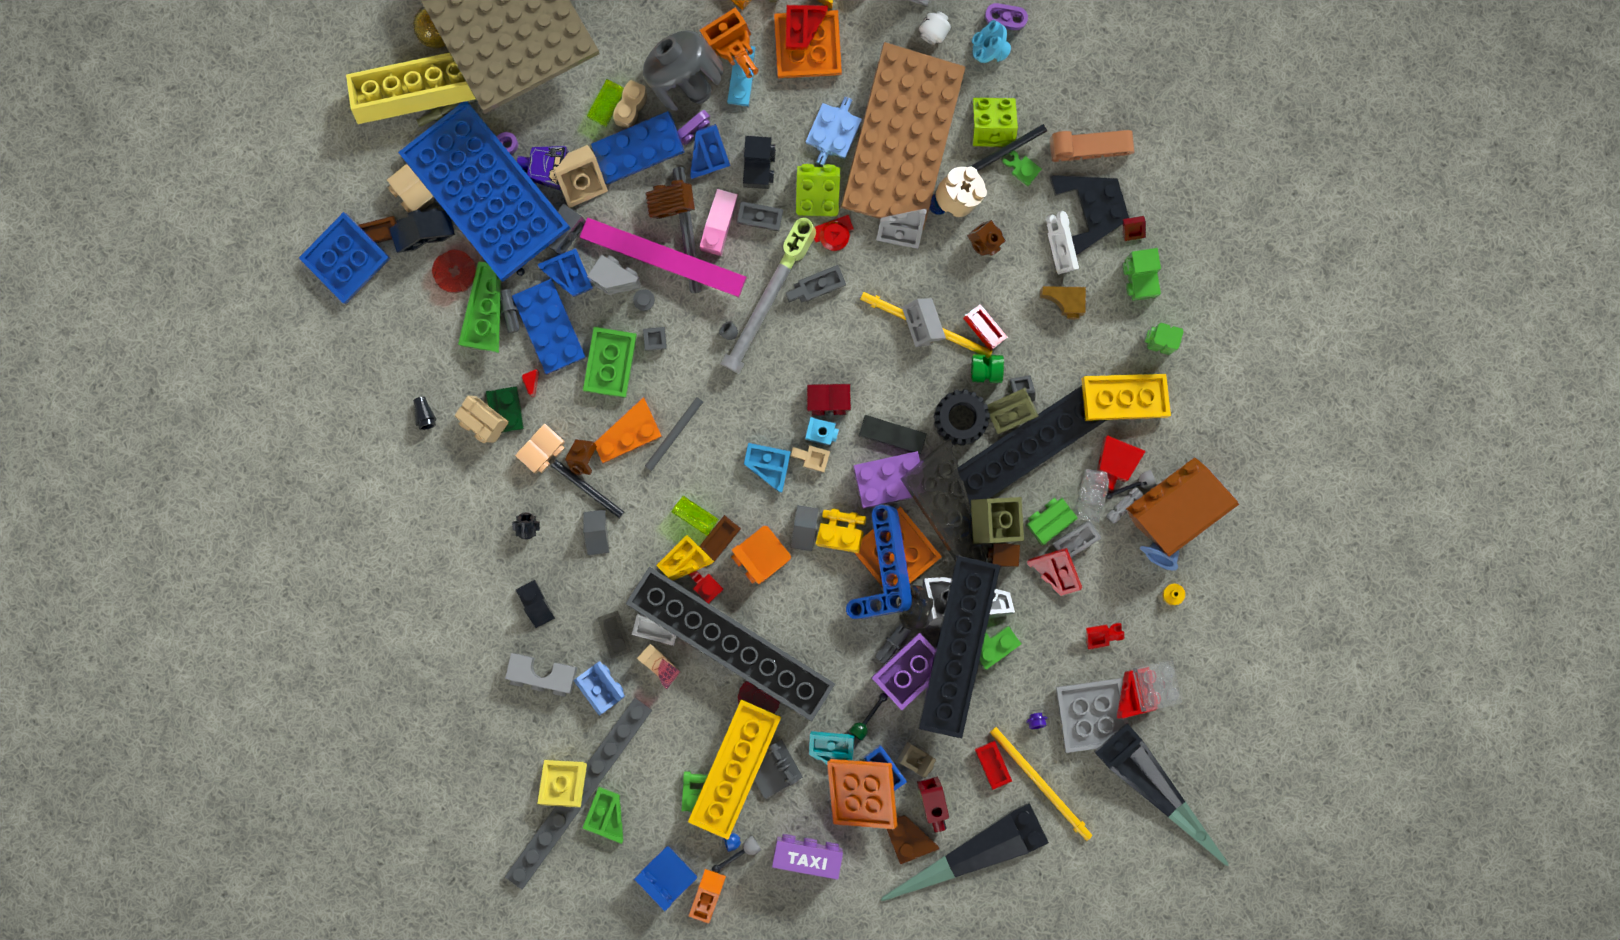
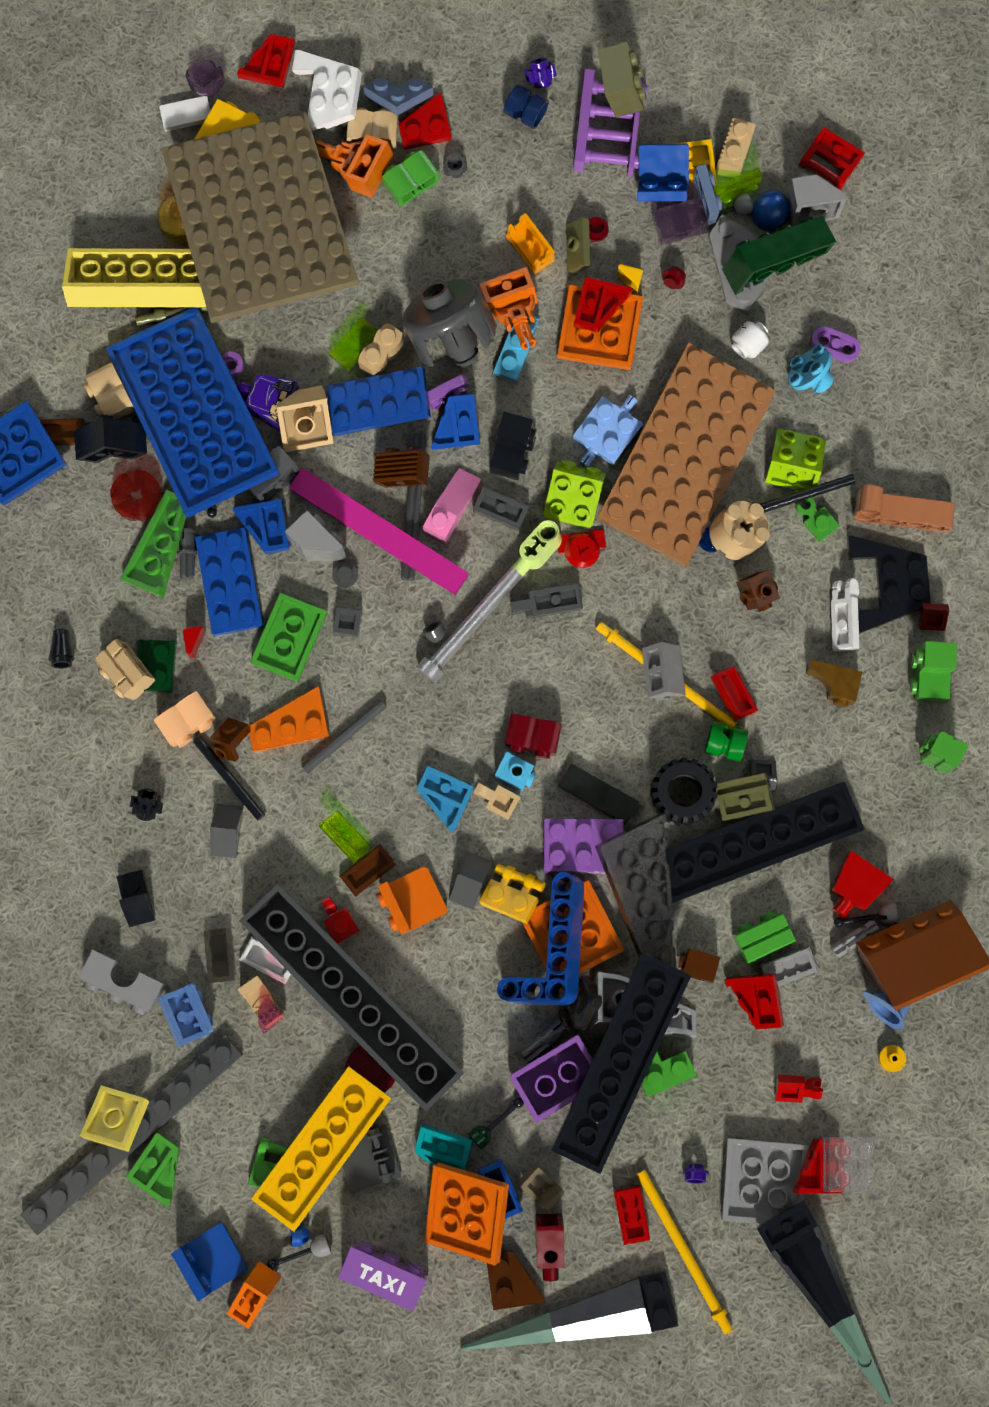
camera: 20 degrees right, 5 degrees down
yellow wing [656,535,714,581] -> none
light grey wing [876,209,927,249] -> none
olive brick [971,497,1024,544] -> none
clear brick [1075,469,1109,522] -> none
yellow plate [1081,374,1171,421] -> none

